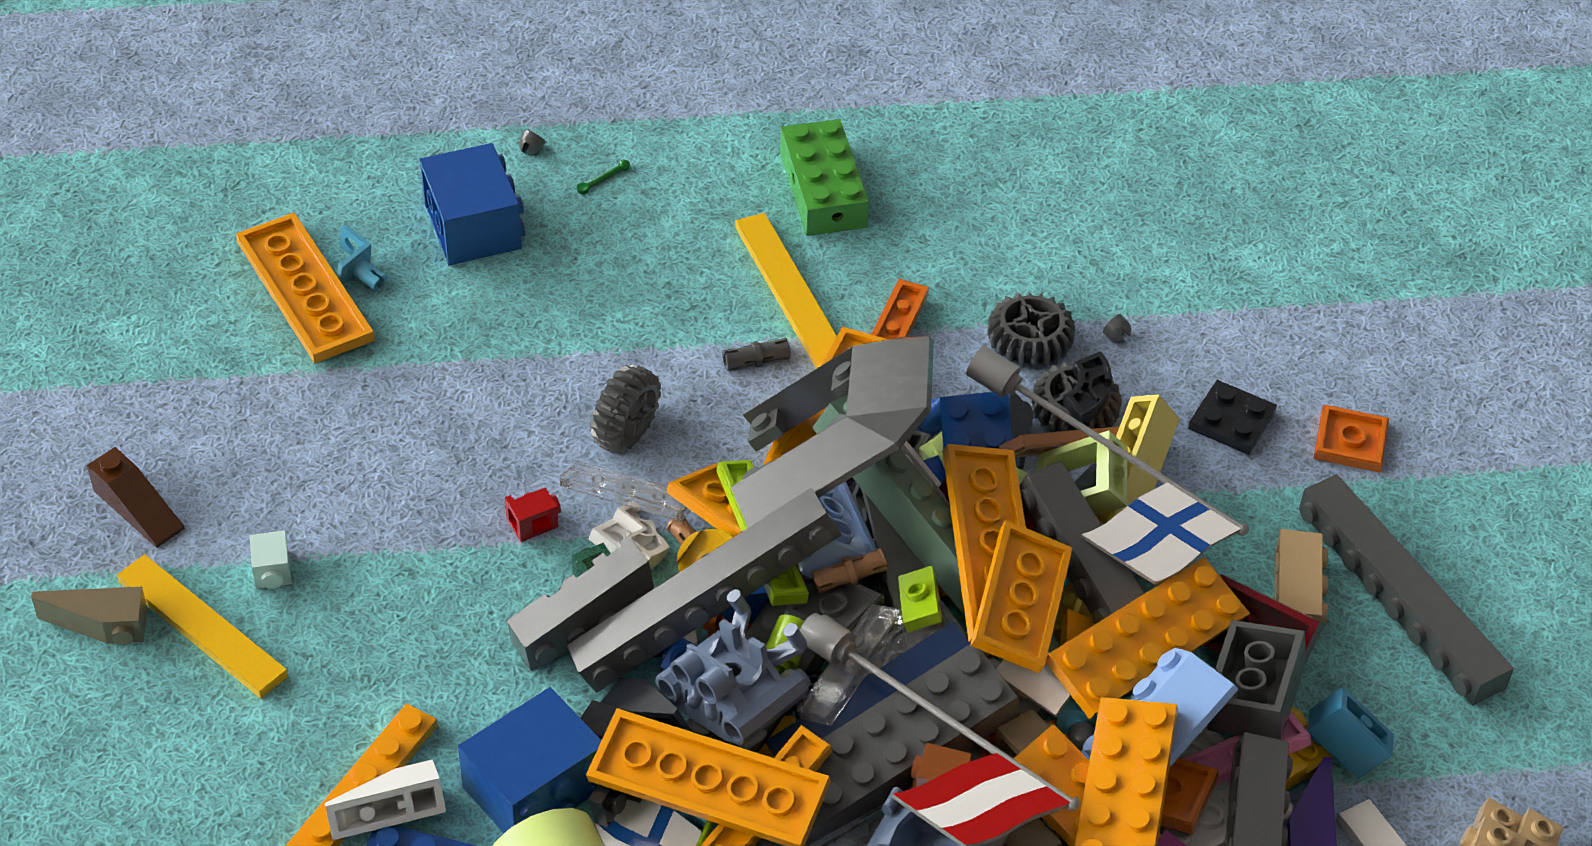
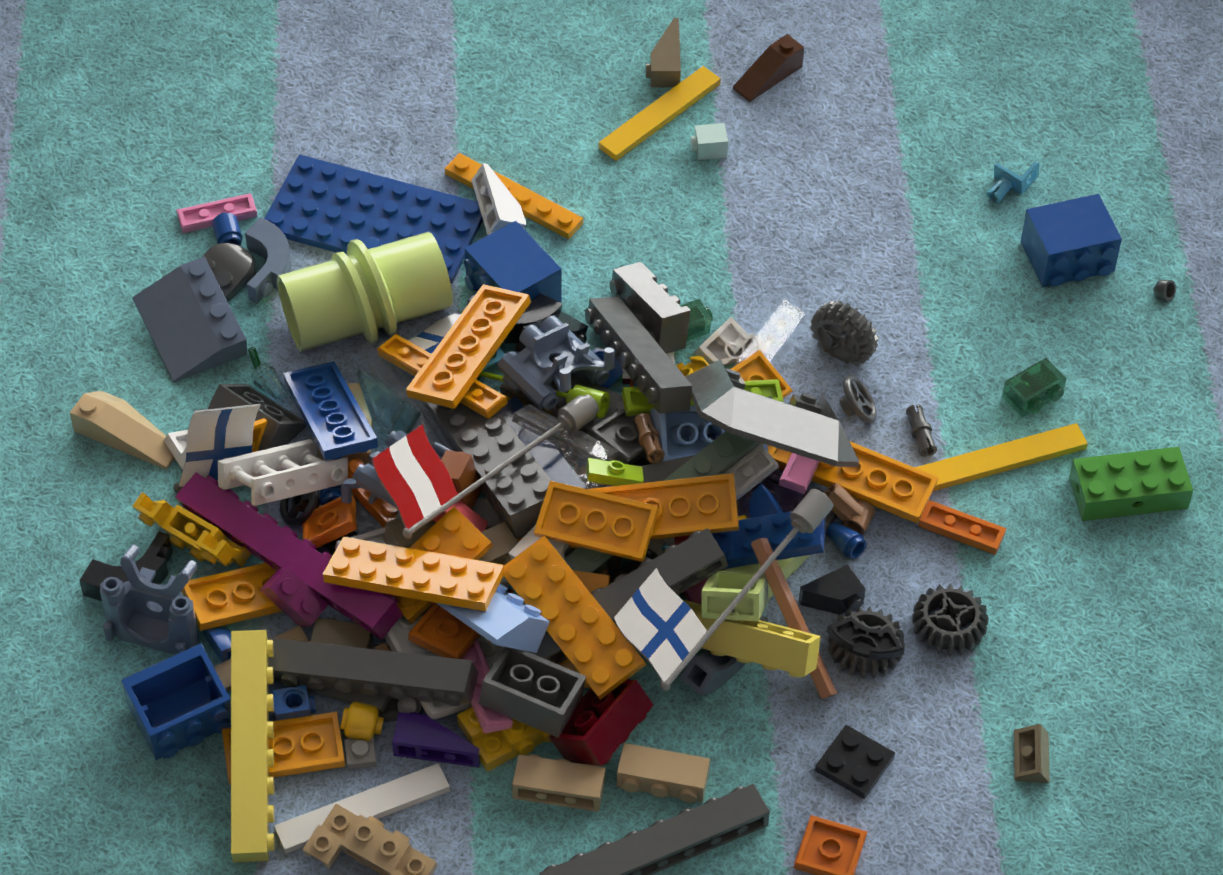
camera: 95 degrees right, 5 degrees up
light orange plate [236,212,375,364] -> none
red brick [505,487,561,542] -> none
green hinge [577,159,630,194] -> none
dark grey hinge [1103,314,1132,343] -> none
dark azure brick [1307,687,1394,779] -> none
none -> tan brick [512,754,605,812]
none -> dark grey piece [840,375,877,424]
none -> clear green brick [1002,358,1067,418]
none -> dark tan slope [1014,724,1050,783]

